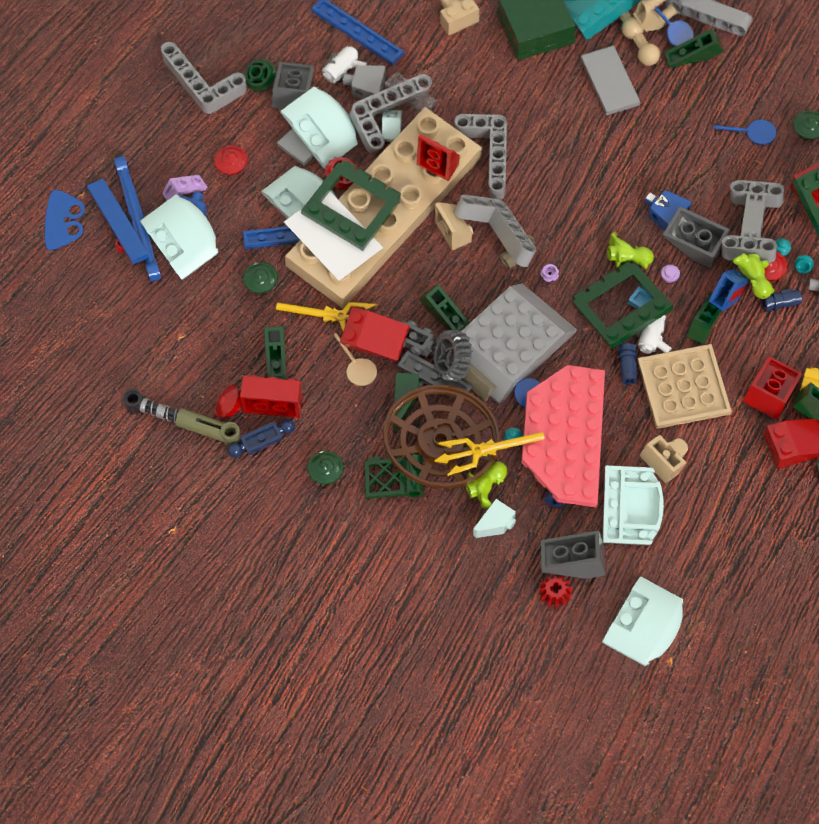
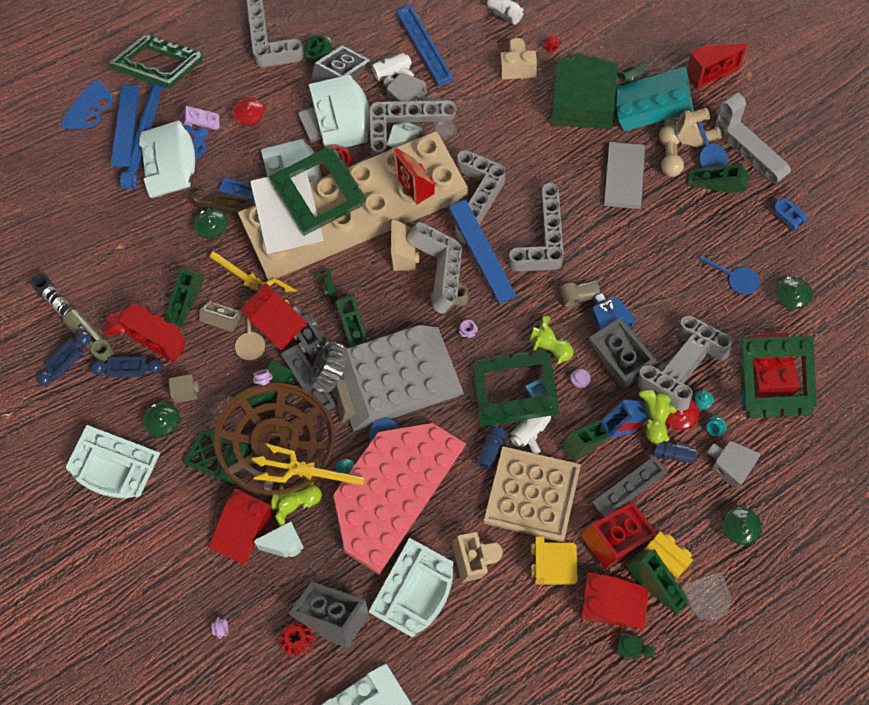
camera: 30 degrees right, 0 degrees up
none -> dark blue plate [37,331,92,386]
none -> light aqua slope [66,425,160,498]
none -> dark green hinge [110,35,203,89]
none -> dark tan brick [169,374,200,403]
none -> dark brown plate [191,189,256,215]
none -> dark tan slope [199,301,242,332]
none -> red slope [209,489,274,565]
none -> lavender plate [212,618,228,639]
none -> lavender plate [253,369,273,385]
none -> dark green plate [316,268,338,302]
none -> blue tile [449,199,516,305]
none -> light grey beam [509,183,563,271]
none -> yellow bracket [531,537,577,585]
none -> dark tan piece [560,281,600,308]
none -> dark grey plate [591,456,668,518]
none -> blue plate [774,199,808,231]

